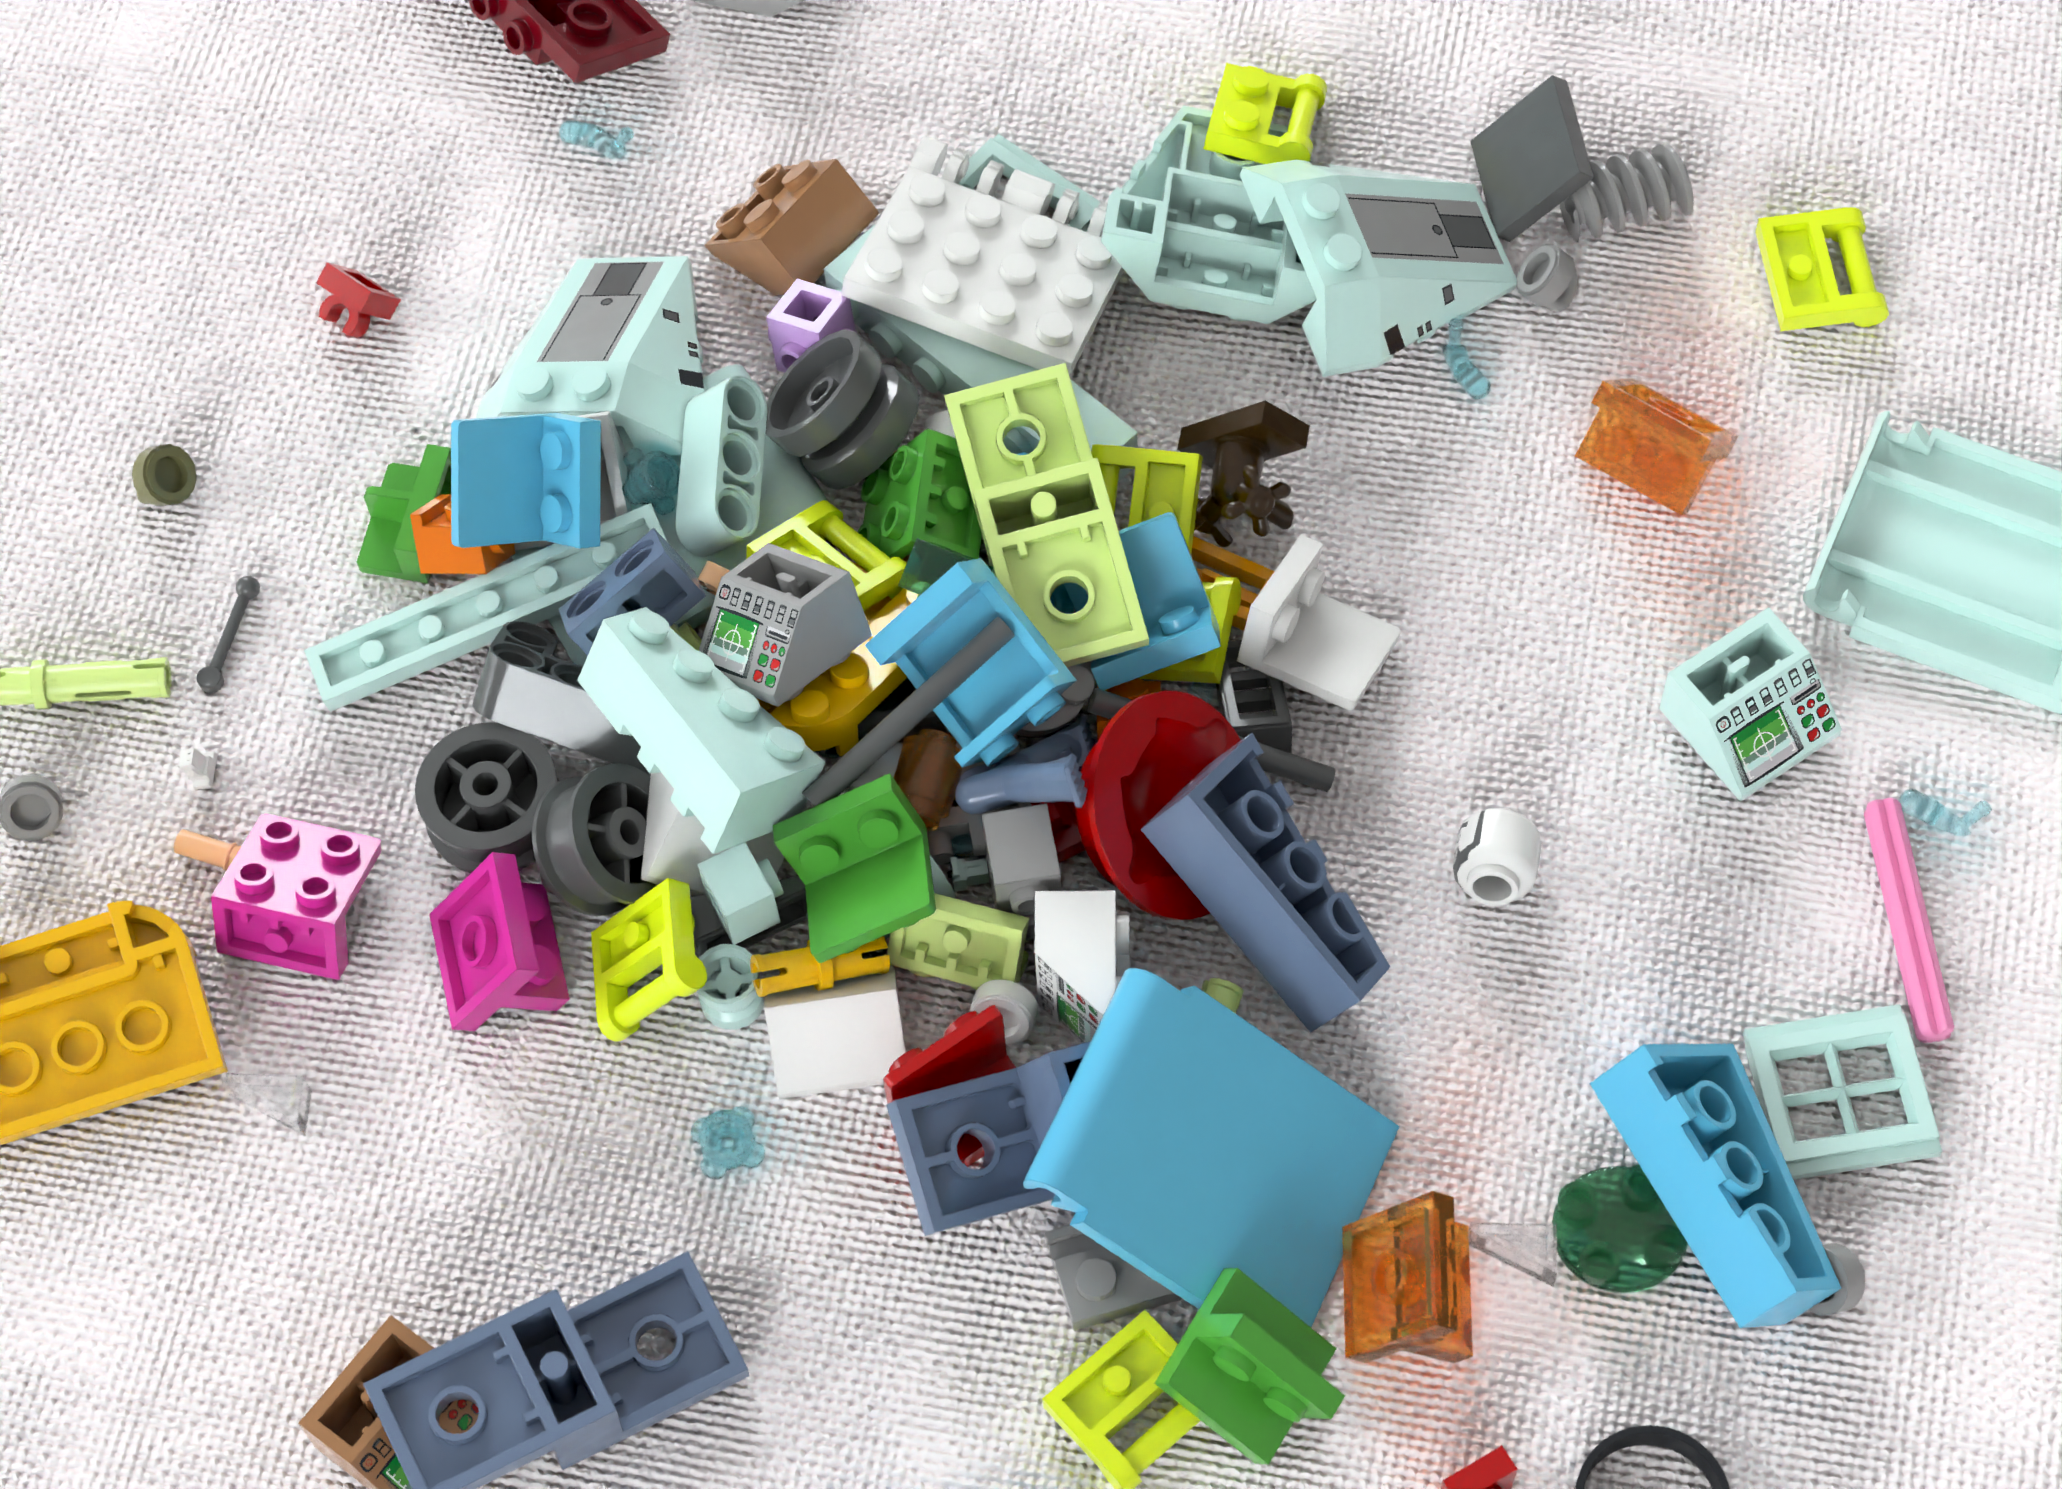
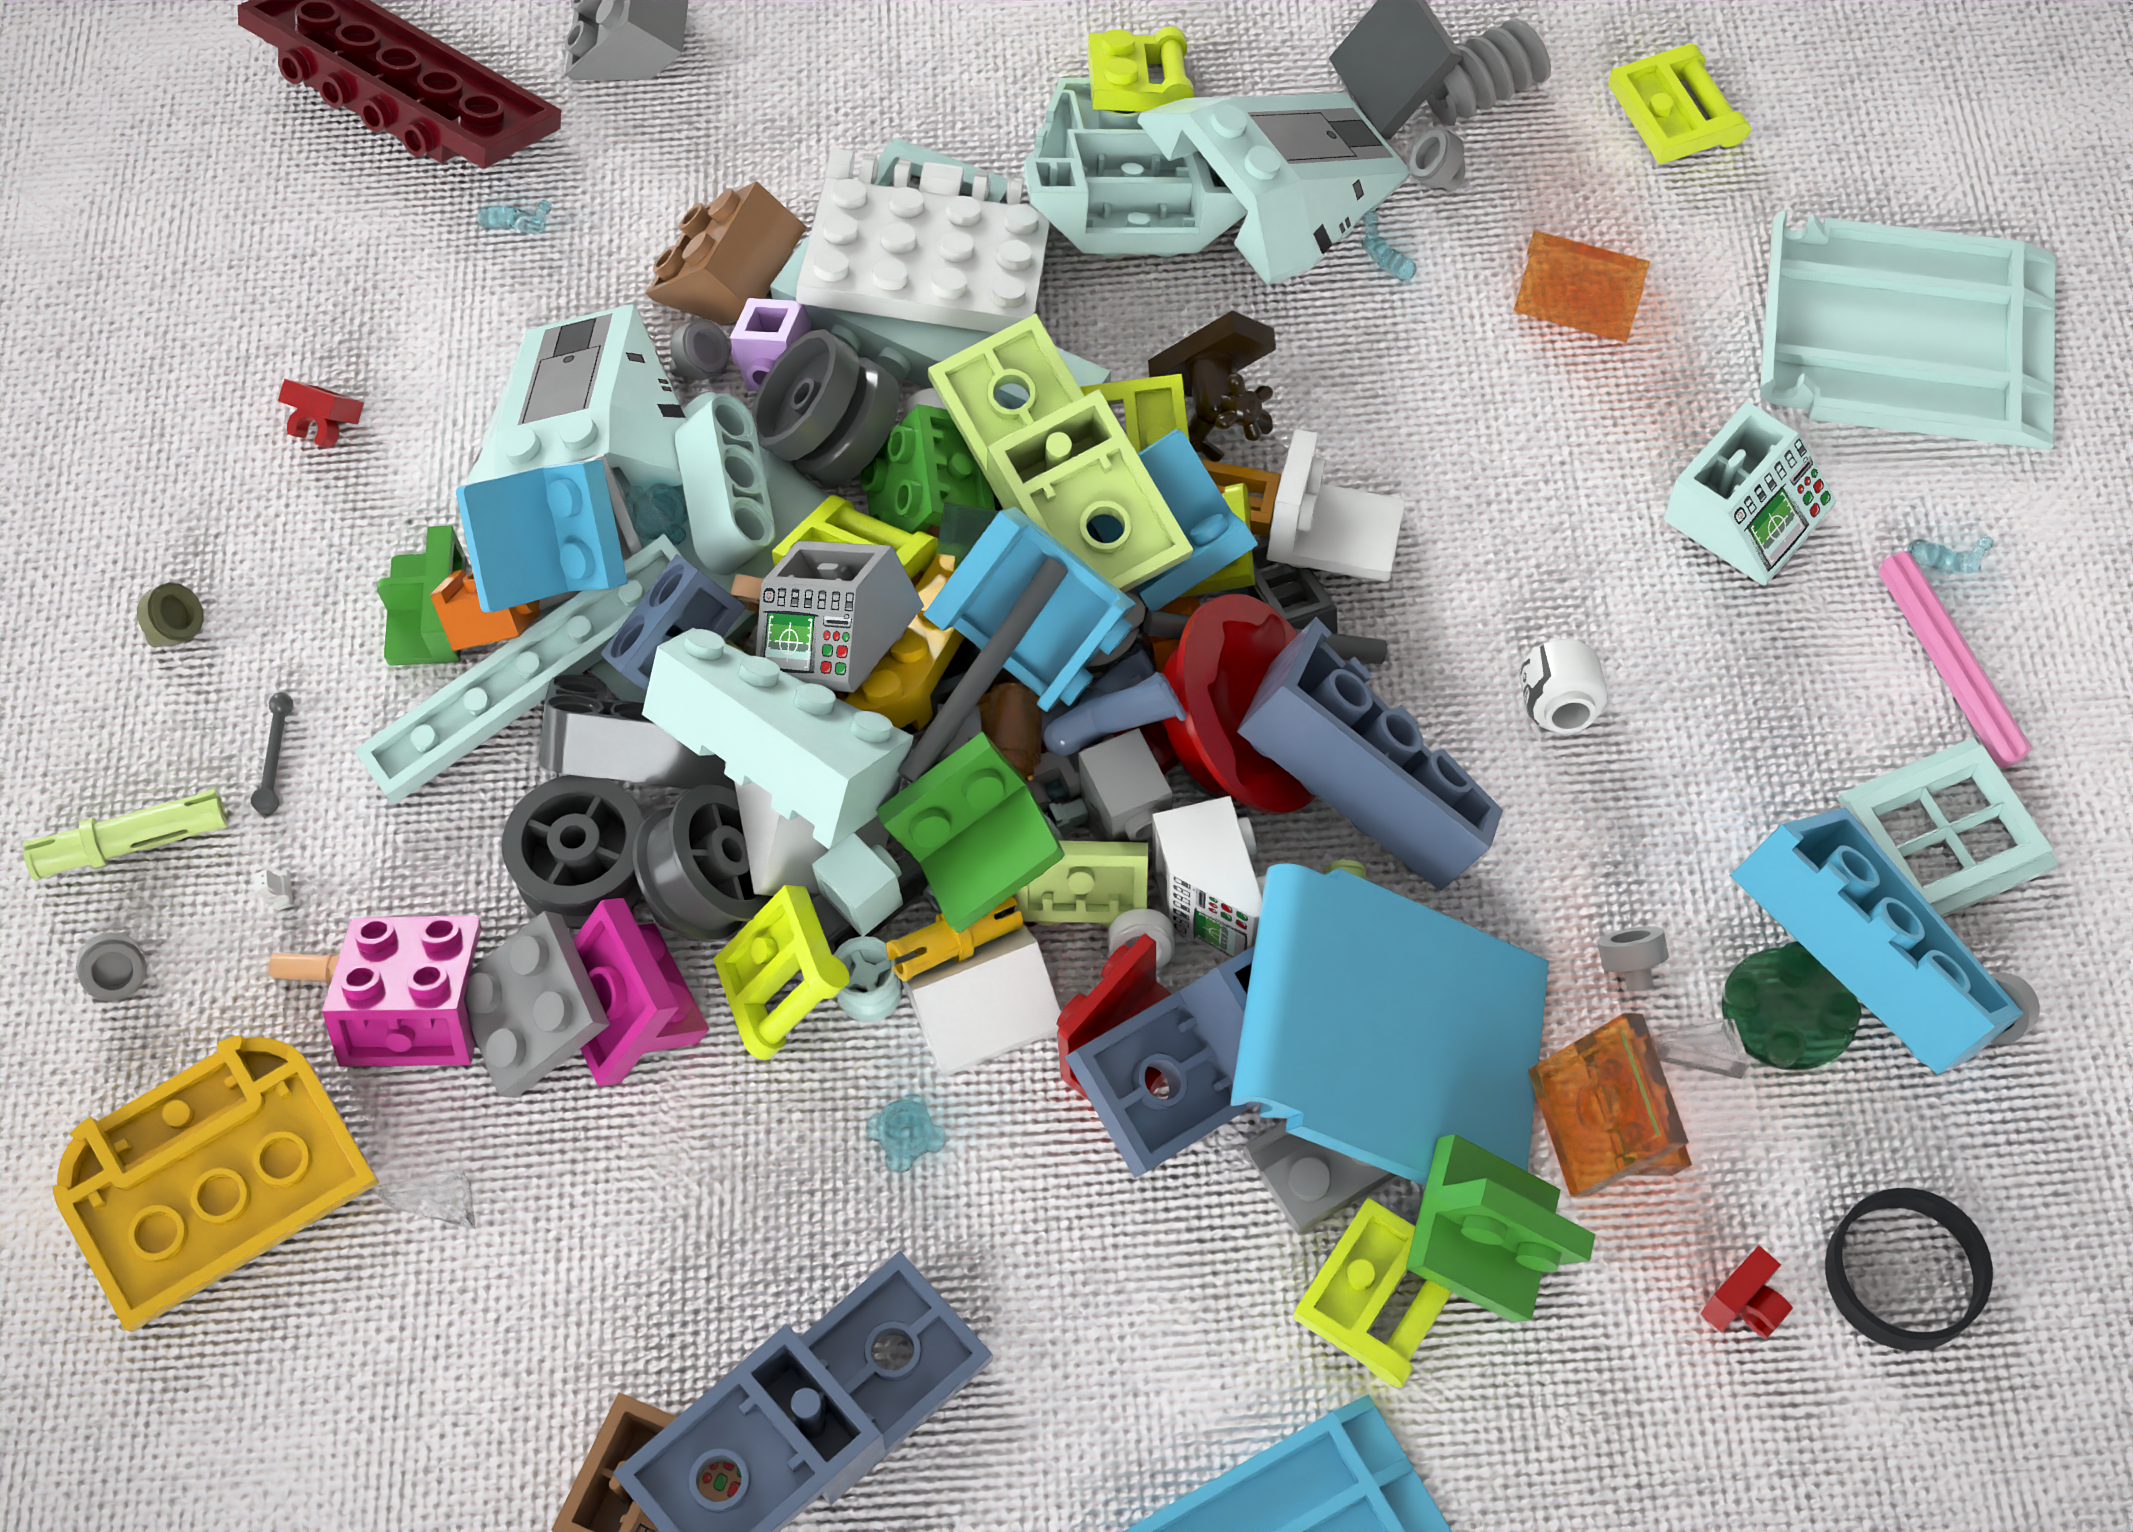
camera: 15 degrees left, 0 degrees up
none -> light grey plate [464,911,610,1098]
none -> light grey tile [670,319,730,381]
none -> light grey tile [1597,926,1669,991]

